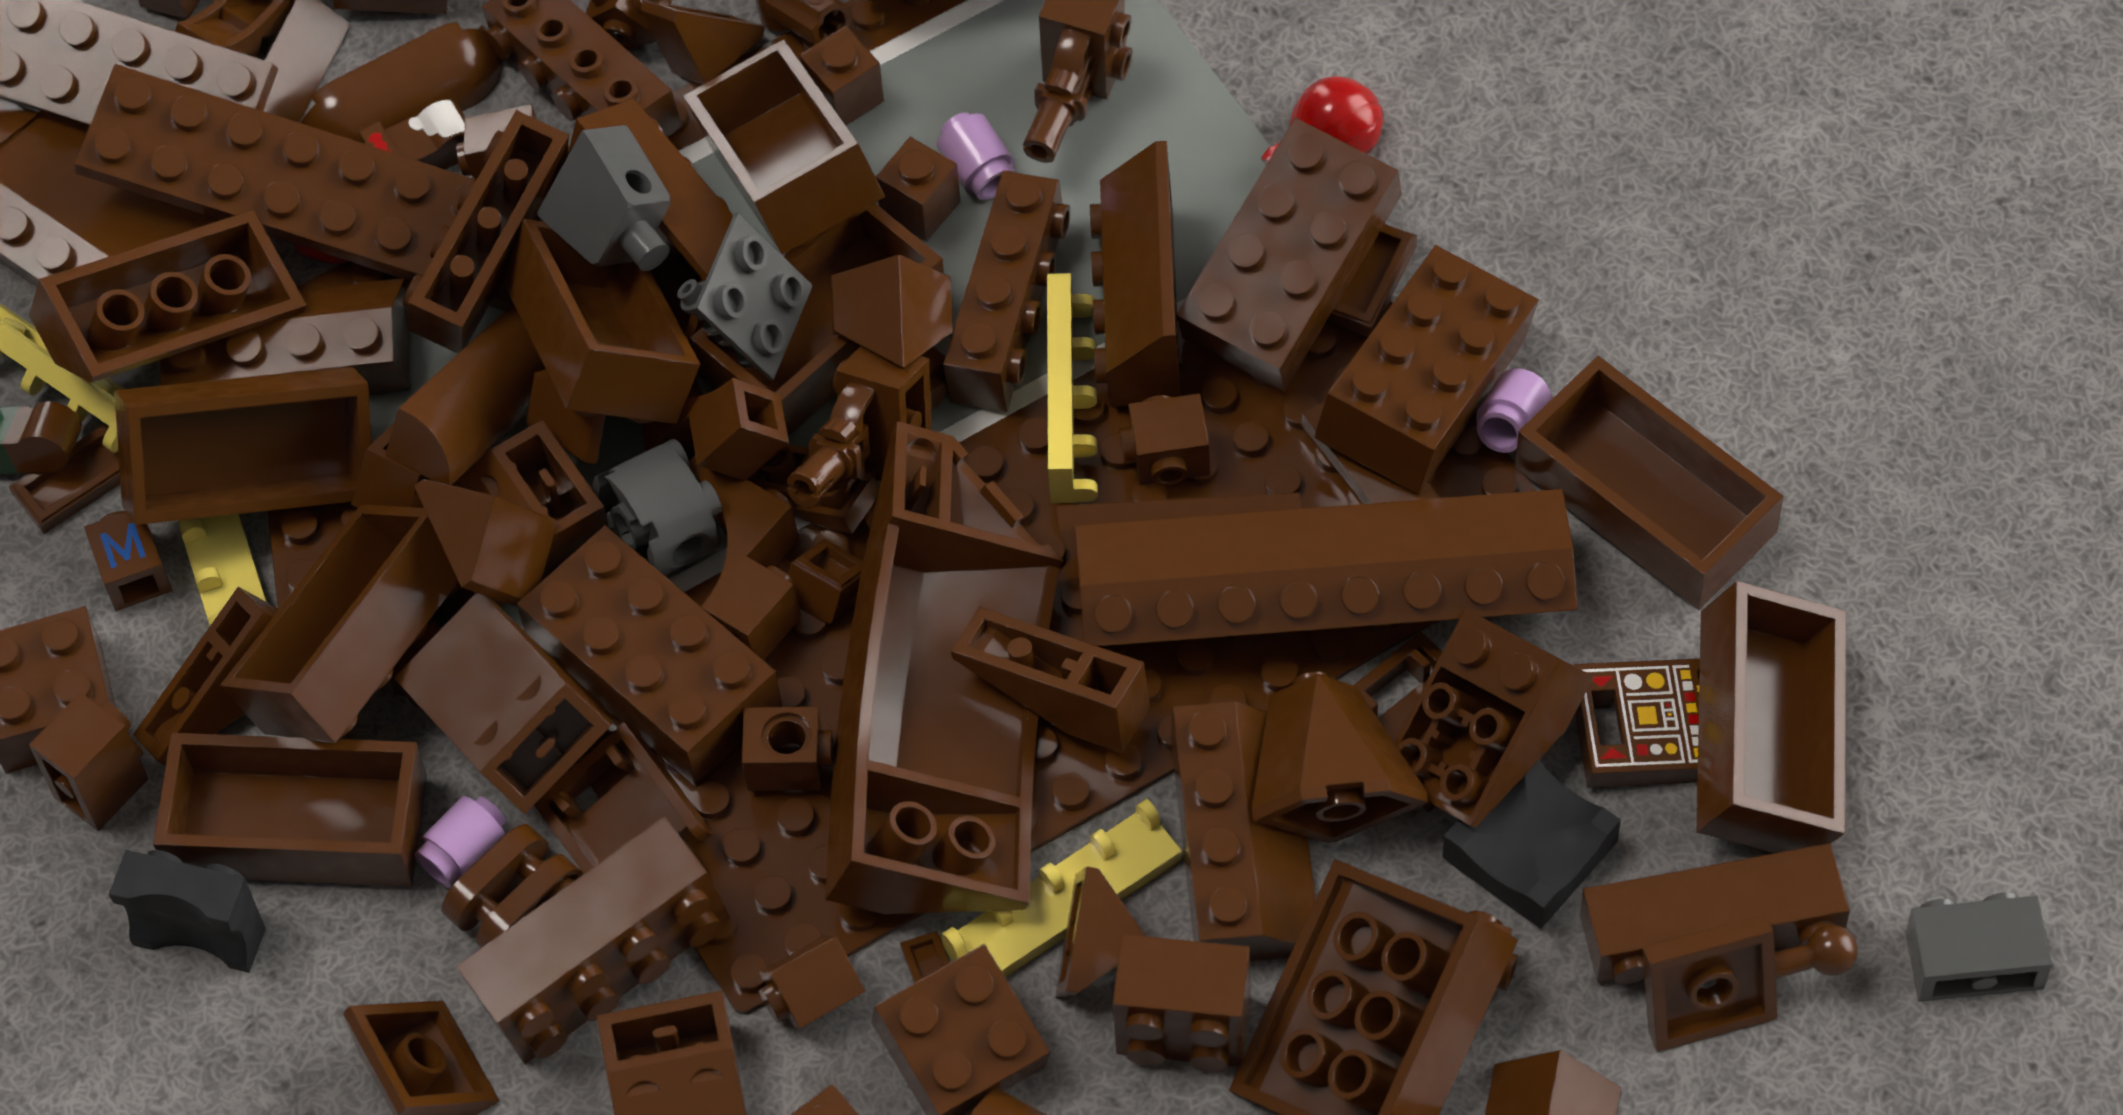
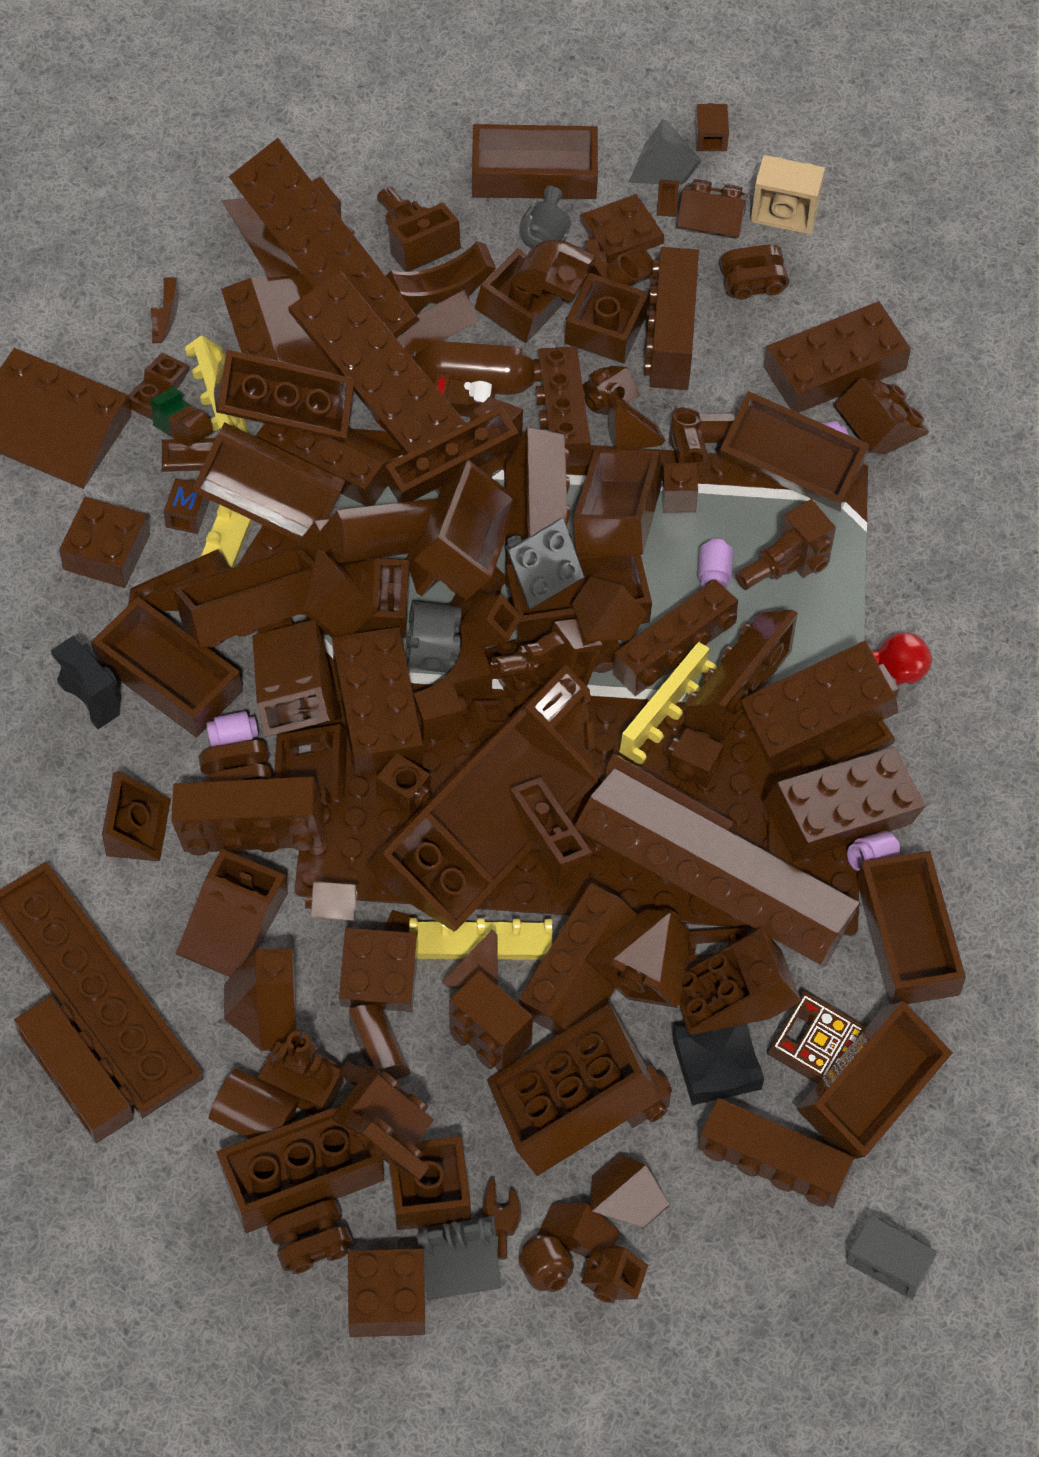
camera: 30 degrees right, 0 degrees up
reddish brown brick [29,692,148,831] -> none
dark grey torso [537,125,671,271] -> none
reddish brown brick [876,136,961,242] -> none
reddish brown plate [1642,914,1858,1052] -> none

